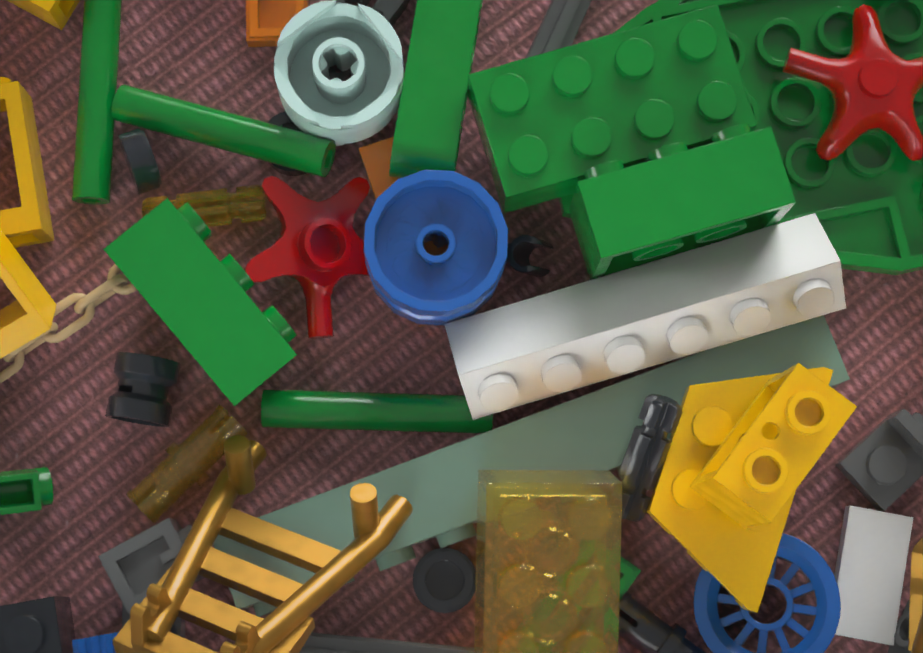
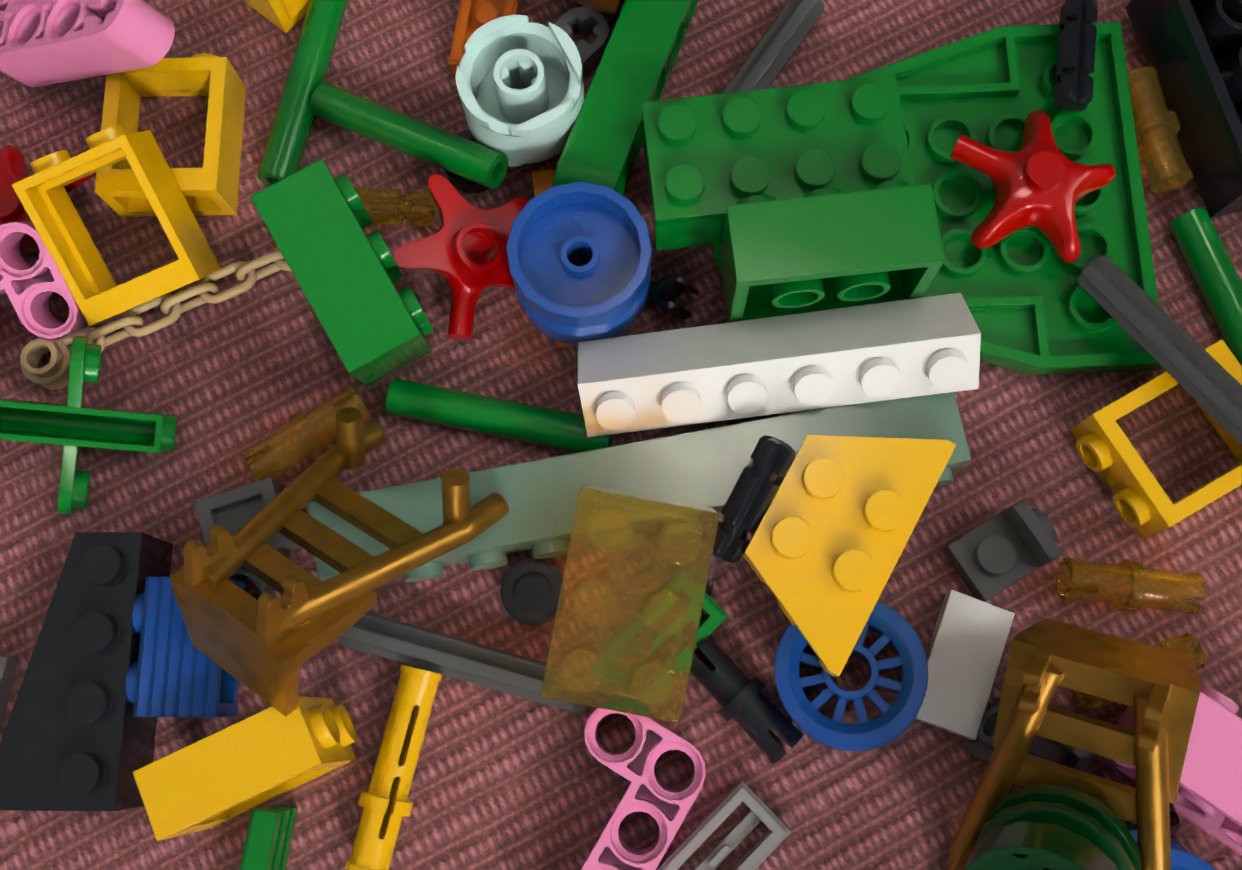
camera: 20 degrees right, 5 degrees down
black wheel [105,352,181,427] -> none
black tile [118,128,162,195] -> none
yellow window [689,363,857,527] -> none

